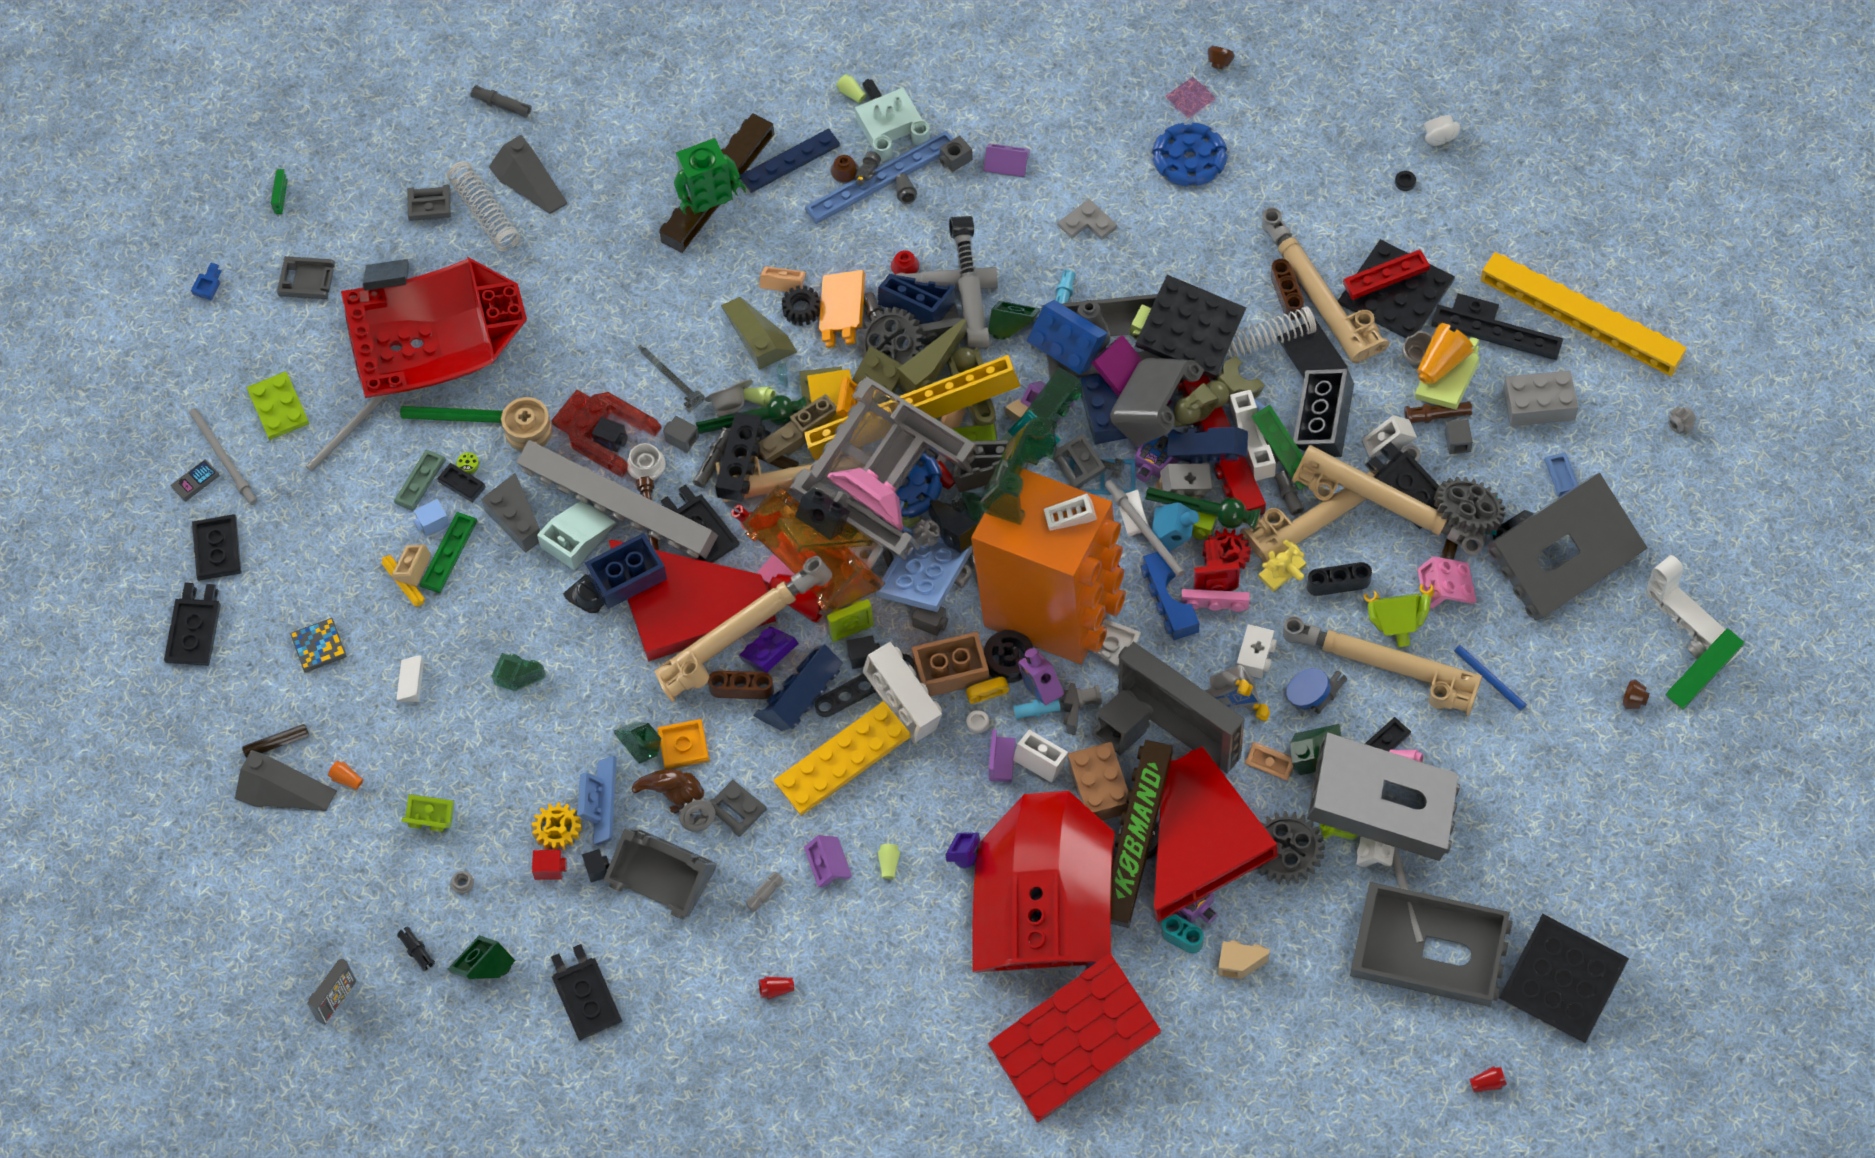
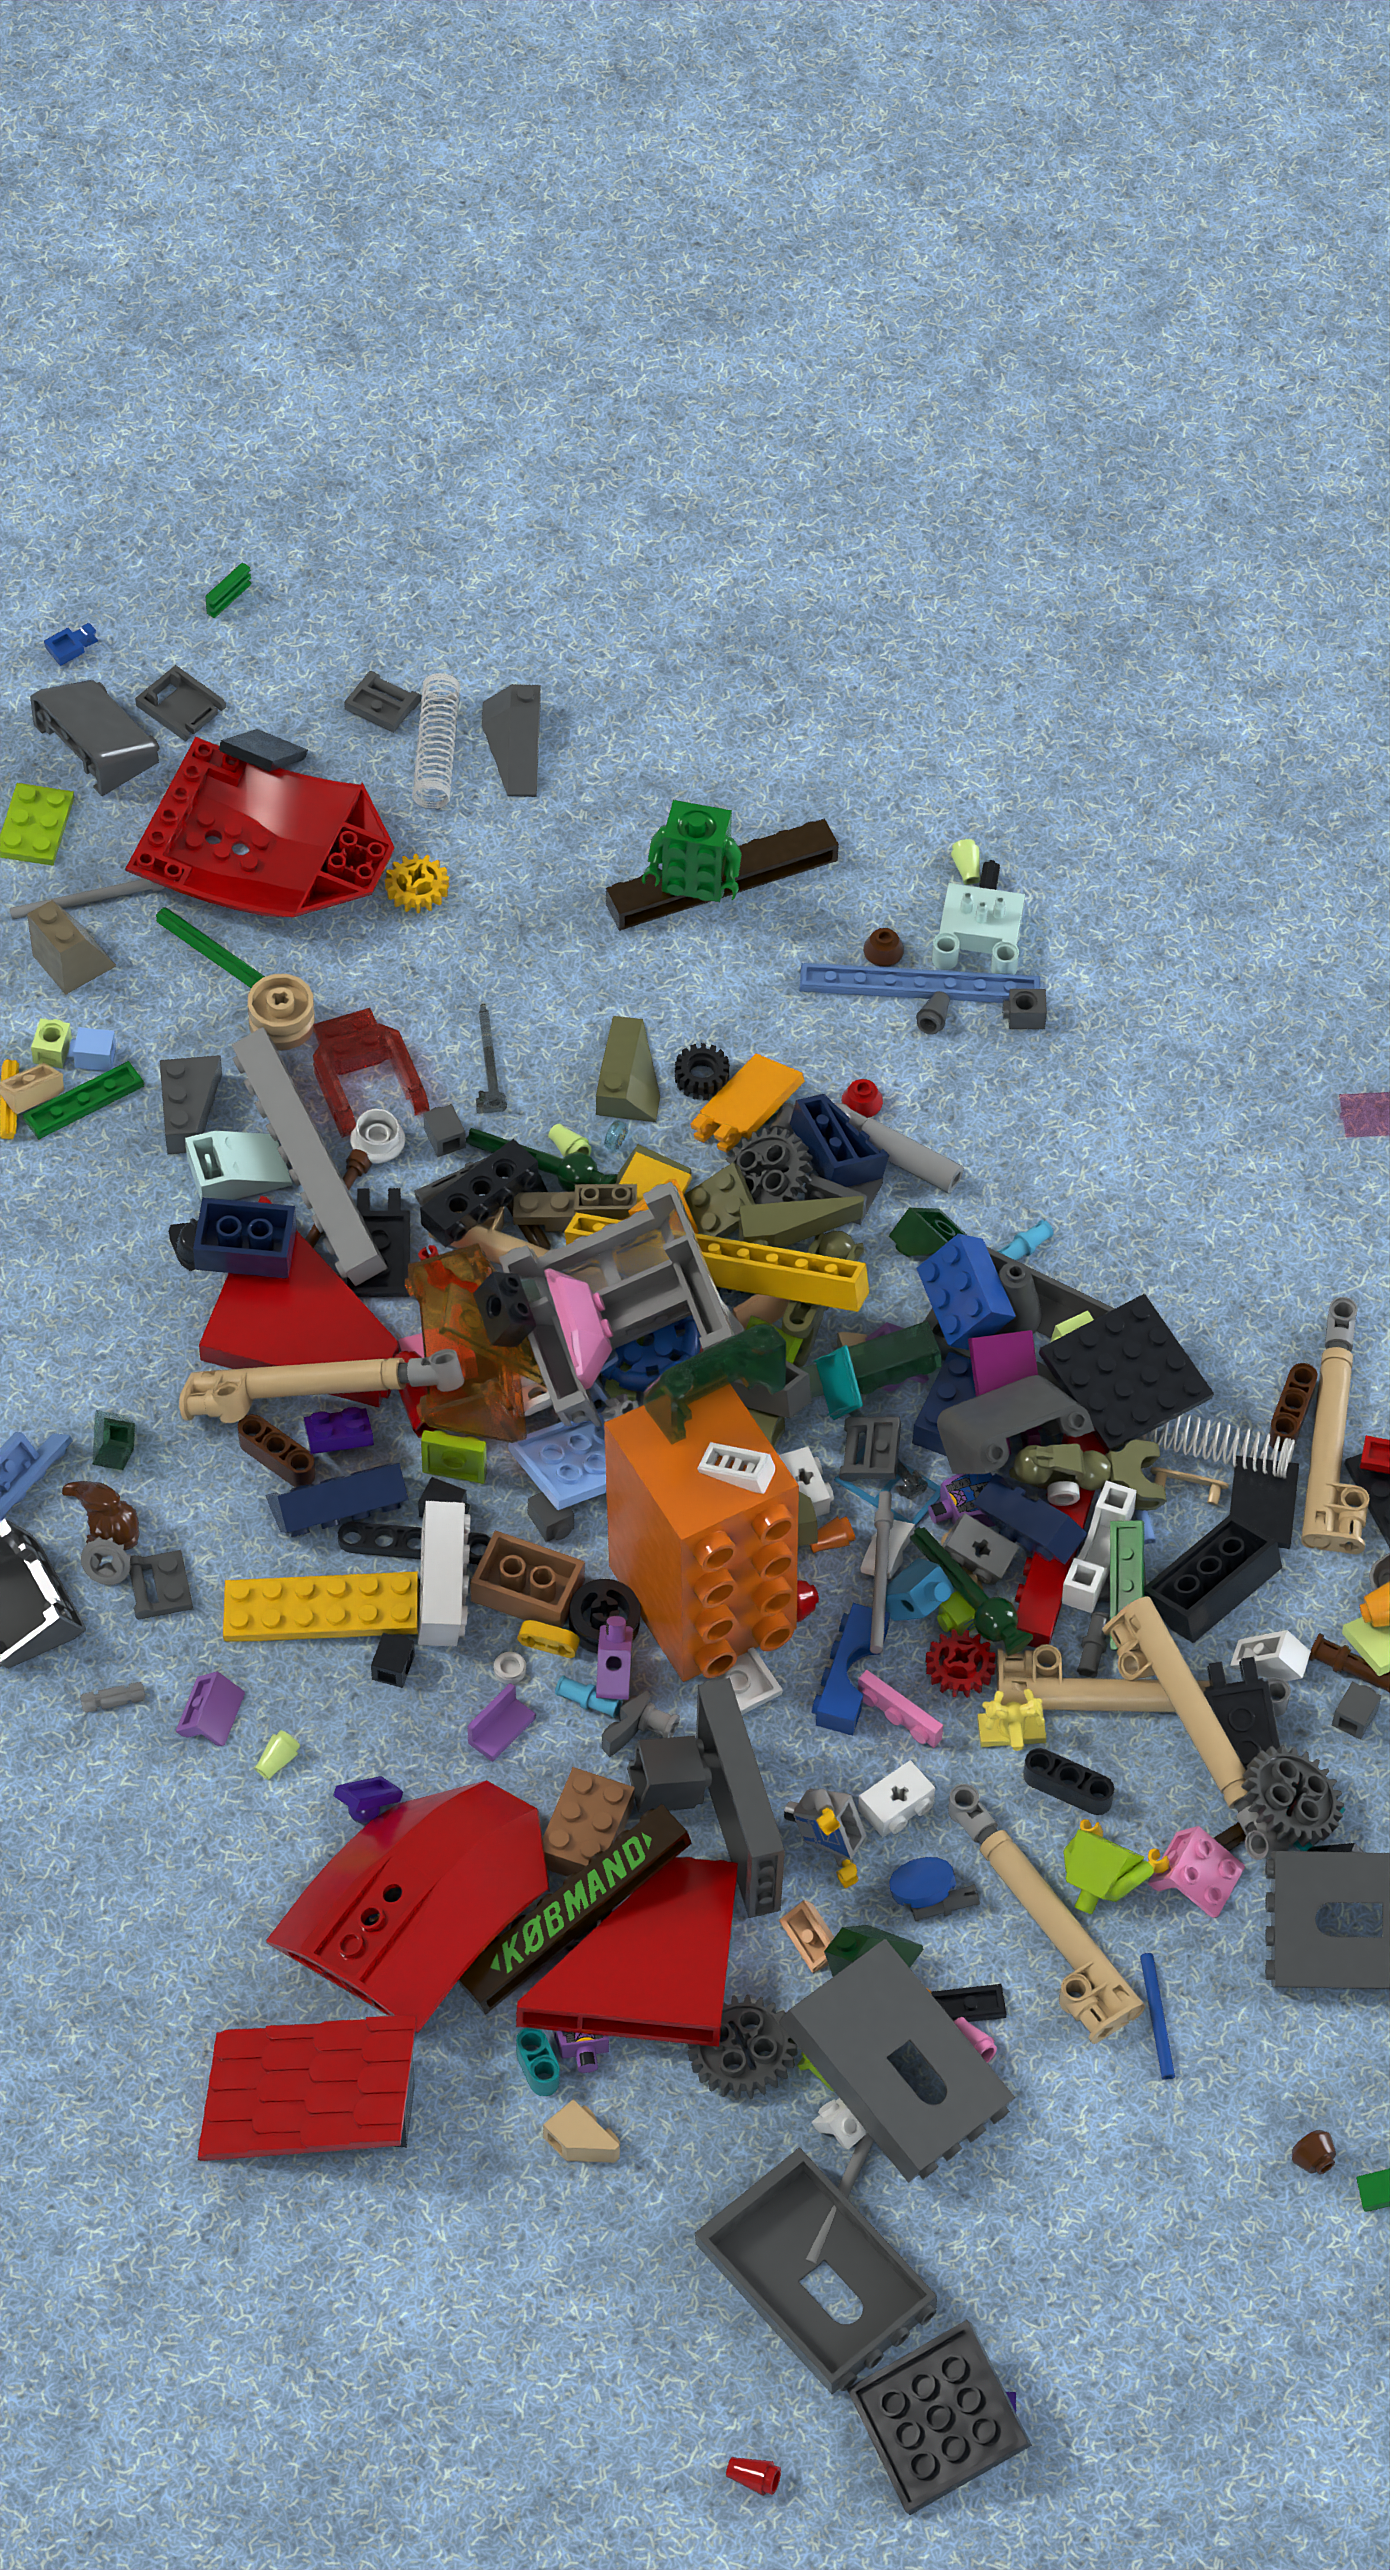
camera: 30 degrees right, 5 degrees down
sand green tile [394,449,446,511] -> none
black plate [437,463,486,503] -> none
lime tile [457,452,479,474] -> none
dark grey pin [471,85,532,118] -> none
clear green slope [491,653,546,691] -> none
black brick [592,416,628,452] -> none
light orange tile [657,719,710,770] -> none
light grey piece [704,379,753,417] -> none
dark blue plate [740,128,840,193] -> none
red cone [759,976,794,1000] -> none
light nougat slope [760,266,806,292] -> none
dark grey piece [855,151,881,186] -> none
piece [949,216,989,349] -> none
medium lavender panel [984,143,1030,177] -> none
white brick [1013,730,1068,783] -> none
light grey plate [1058,199,1117,240] -> none
blue plate [1152,122,1228,187] -> none
red piece [1194,539,1240,591] -> none
none -> dark tan slope [27,900,116,995]
none -> dark grey windscreen [30,680,160,796]
none -> yellowish green brick [31,1018,72,1069]
none -> black brick [371,1633,415,1688]
none -> yellow gear [385,854,449,913]
none -> white tile [1047,1481,1080,1506]
none -> tan piece [1150,1467,1229,1505]

